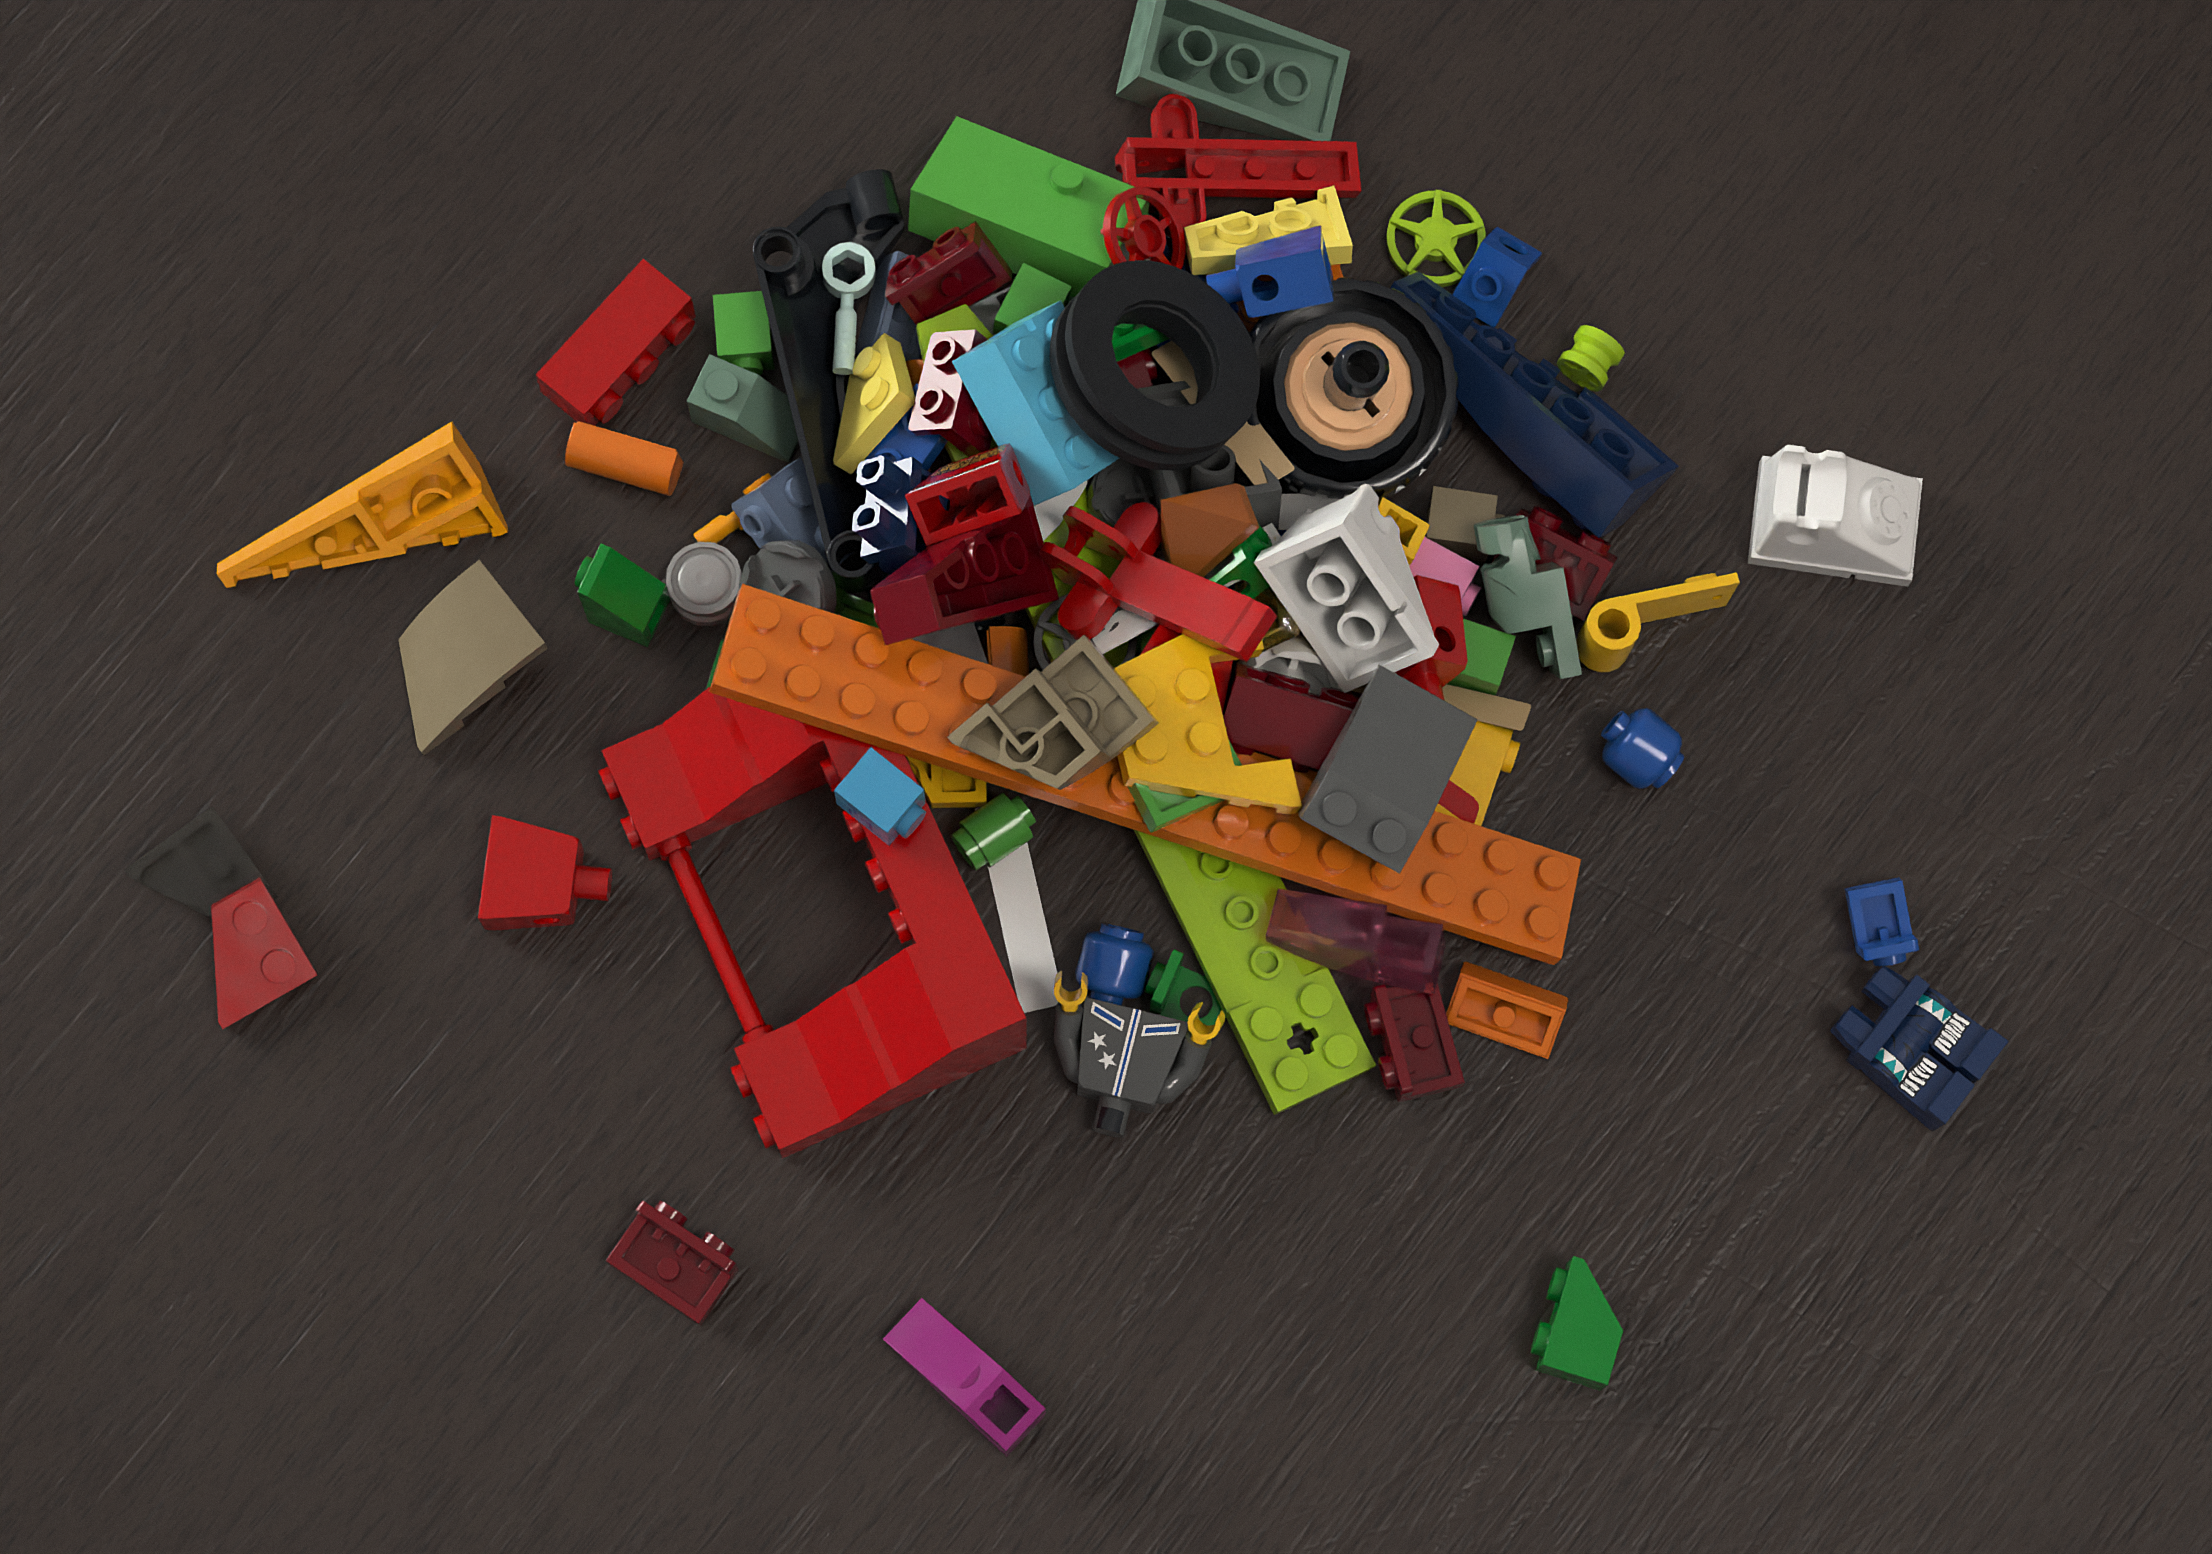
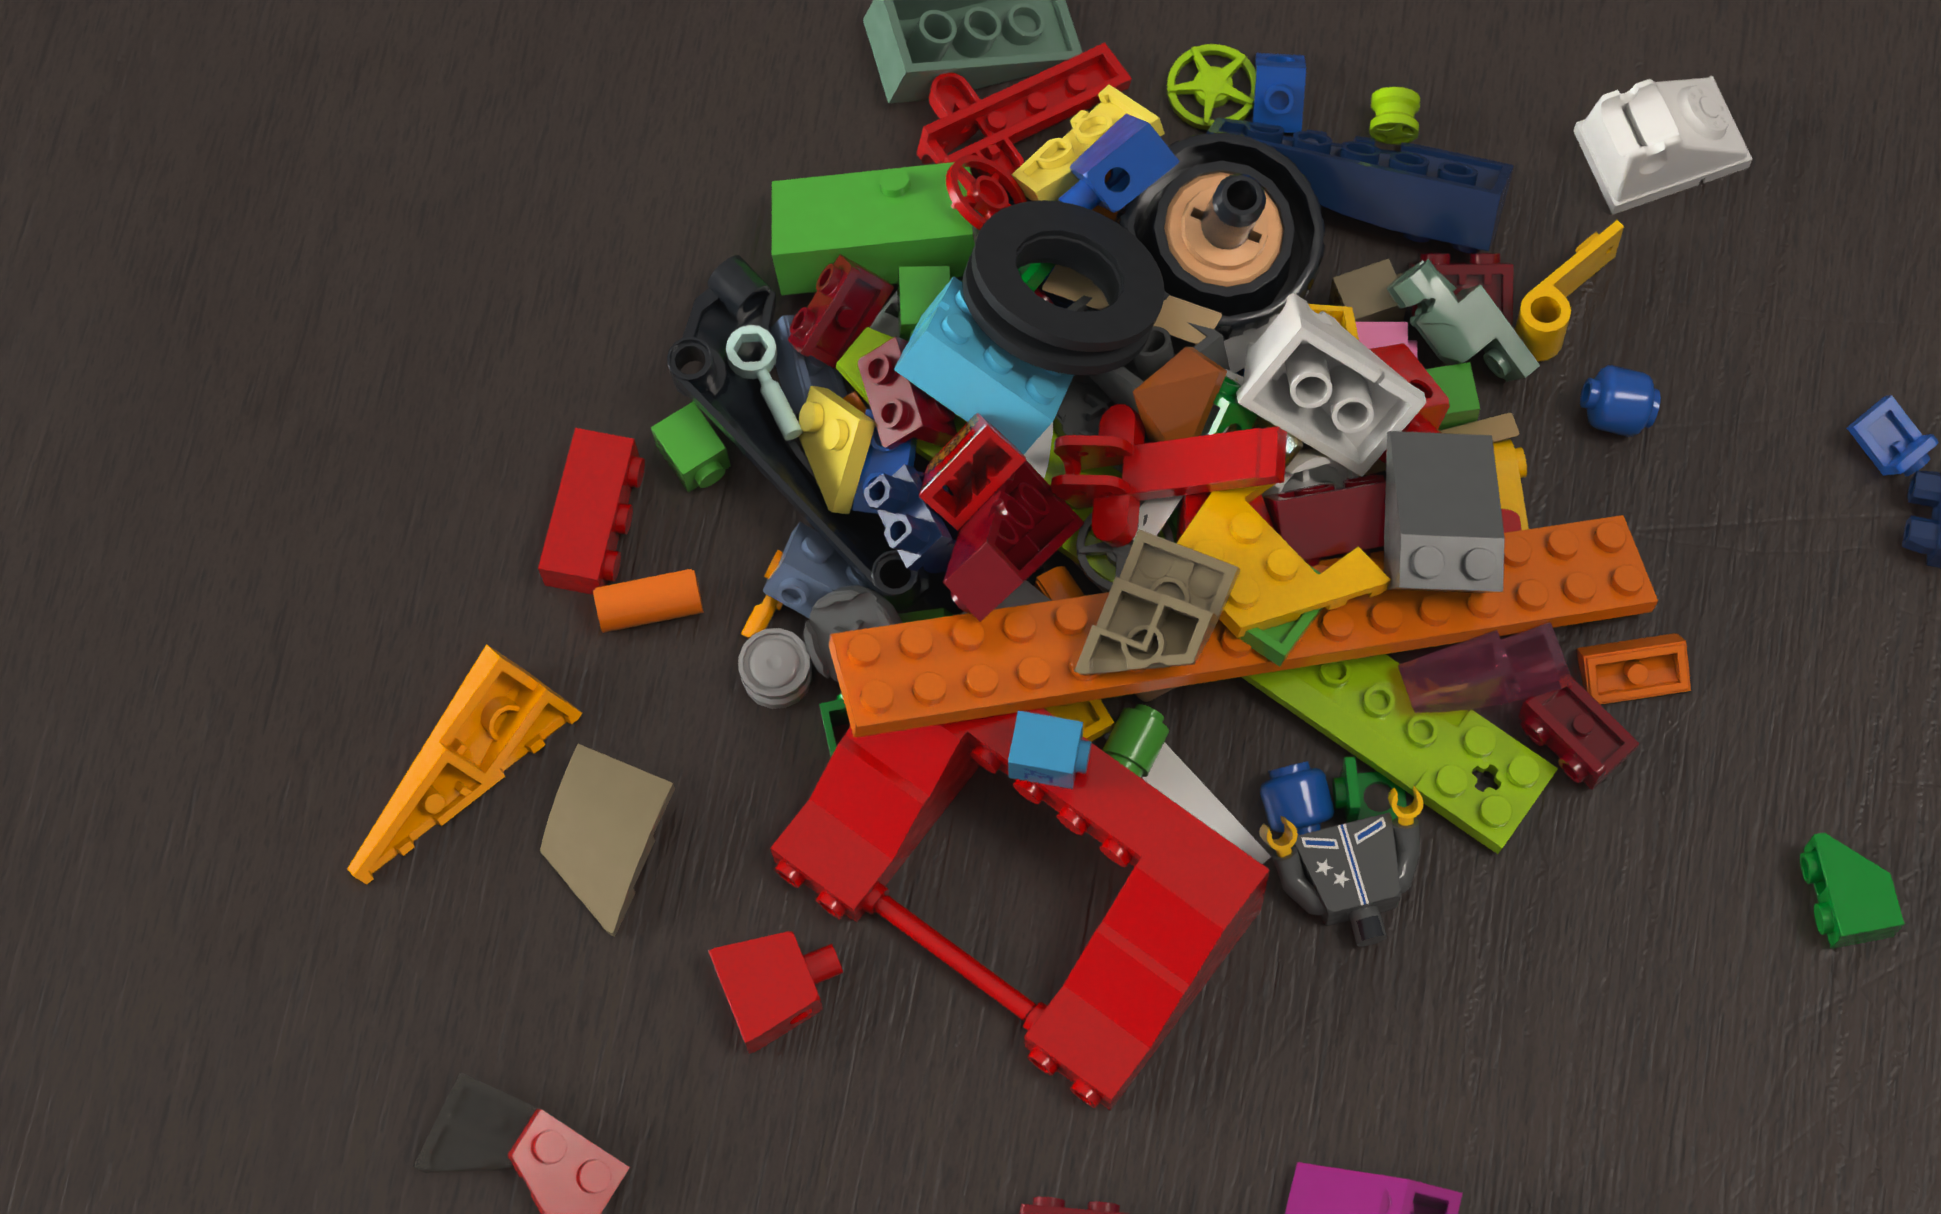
camera: 20 degrees left, 5 degrees down
green slope [575,543,670,648] -> none
sand green slope [687,354,799,463] -> none

